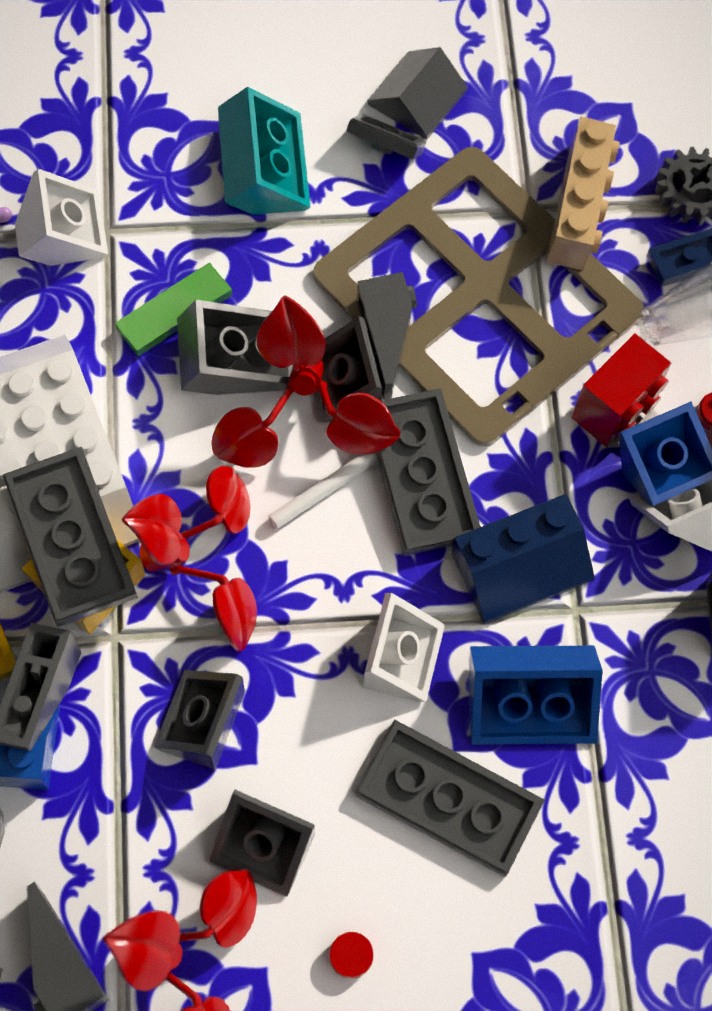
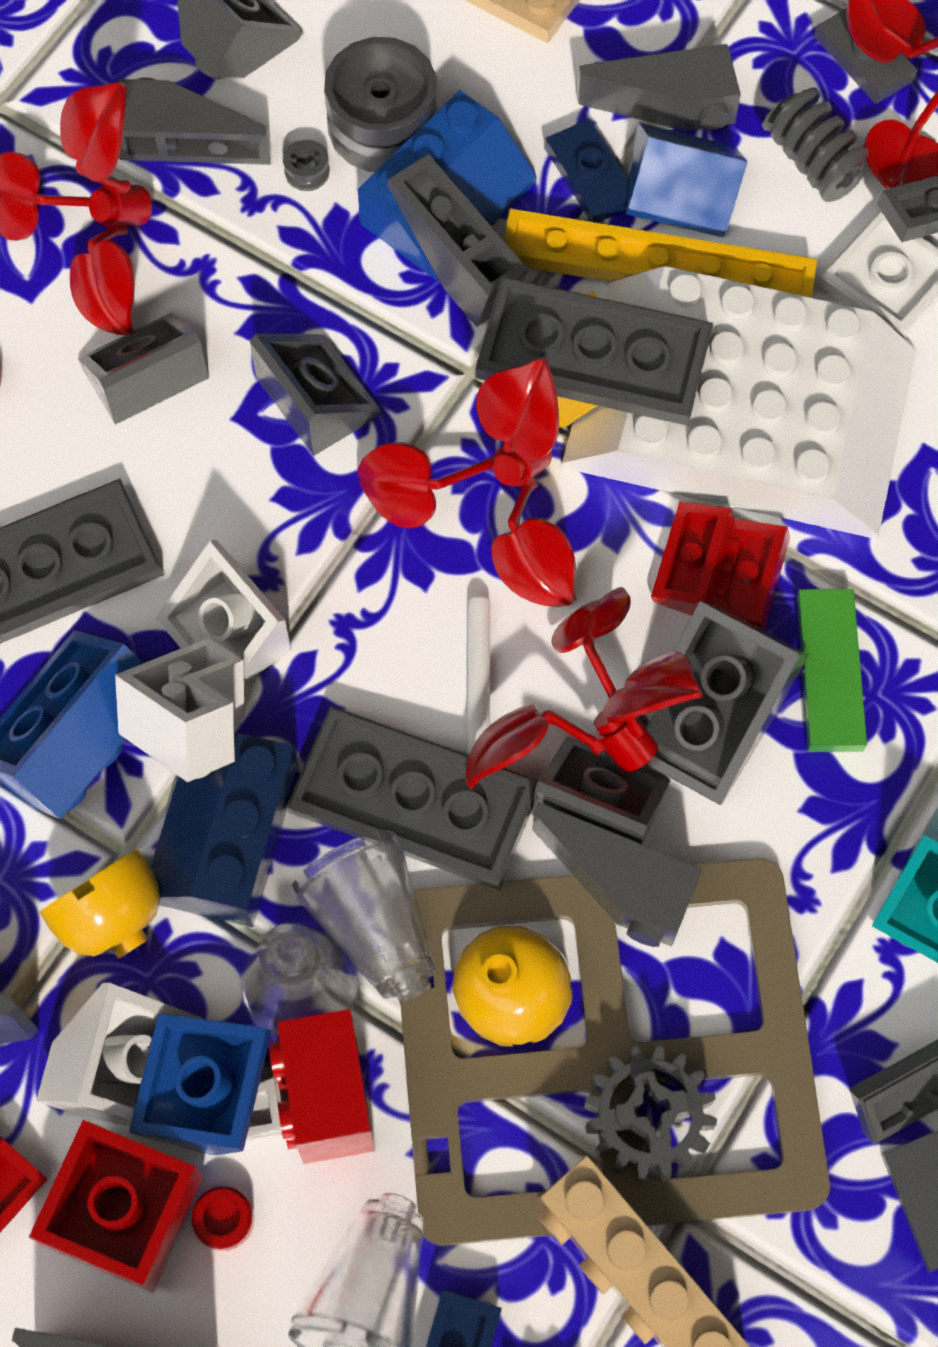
camera: 130 degrees right, 0 degrees up
none -> yellow cylinder [39,848,160,959]
none -> white brick [115,638,245,782]
none -> clear cone [241,923,358,1040]
none -> dark grey bush [283,140,330,191]
none -> clear cone [292,830,436,1003]
none -> yellow cylinder [452,926,573,1047]
none -> dark grey gear [584,1045,717,1182]
none -> red slope [651,501,791,630]

